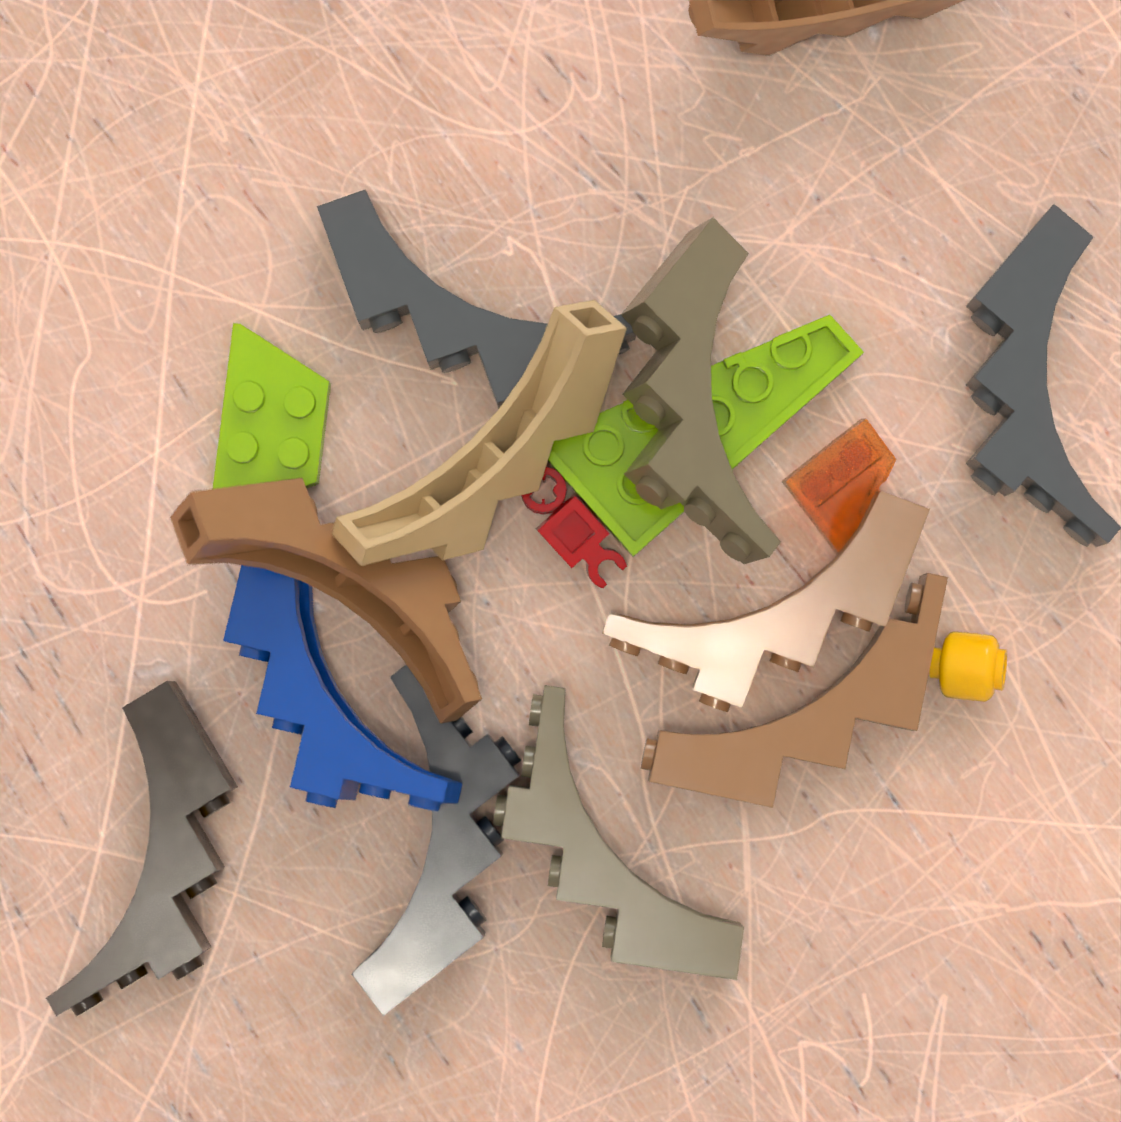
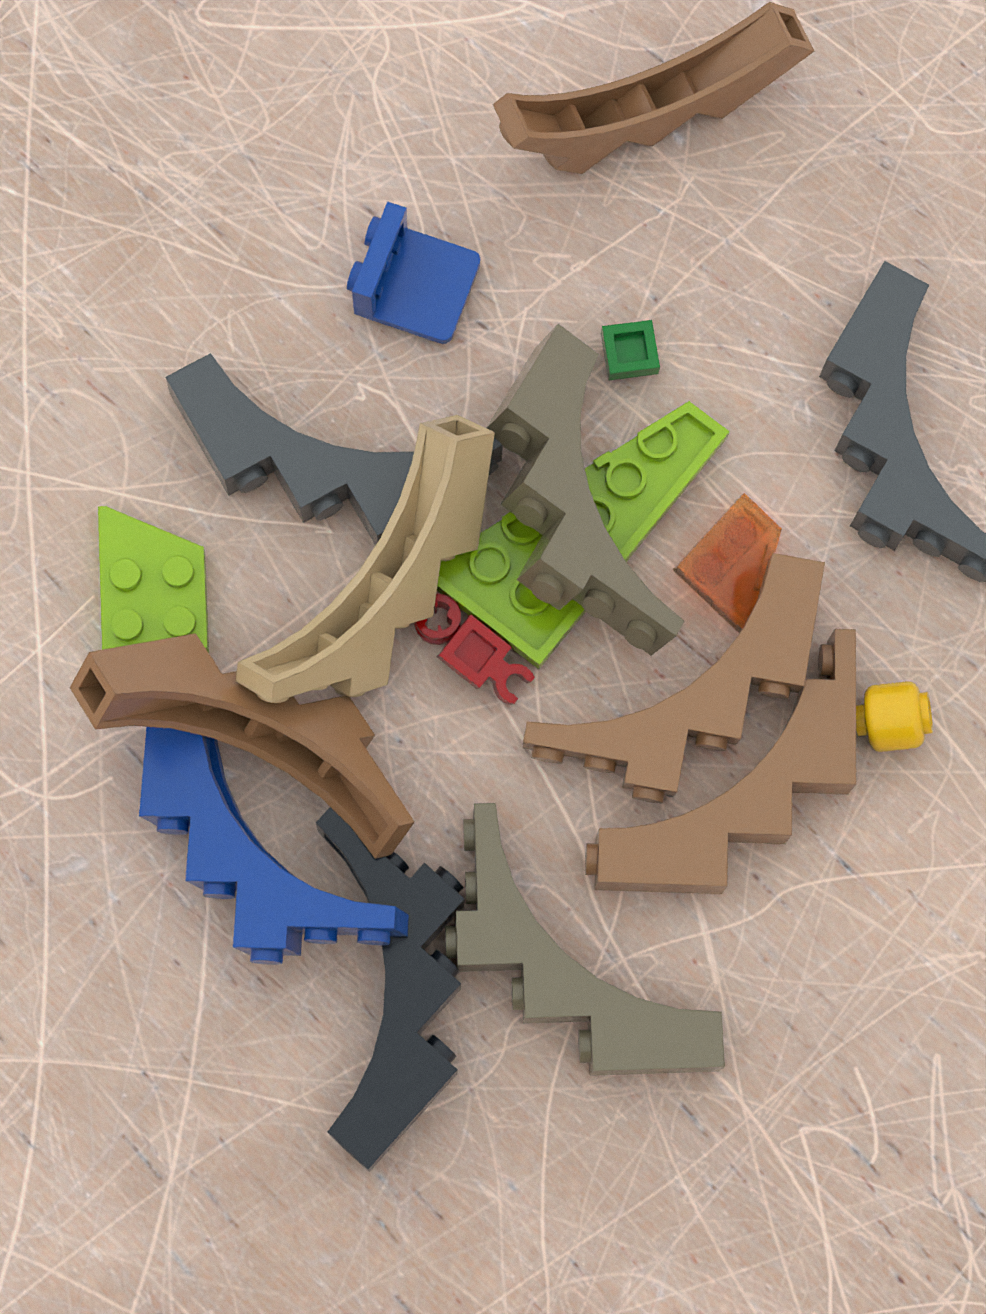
camera: 20 degrees left, 10 degrees down
arch [46,681,238,1016] -> none
none -> blue bracket [347,201,480,344]
none -> green plate [601,320,660,381]

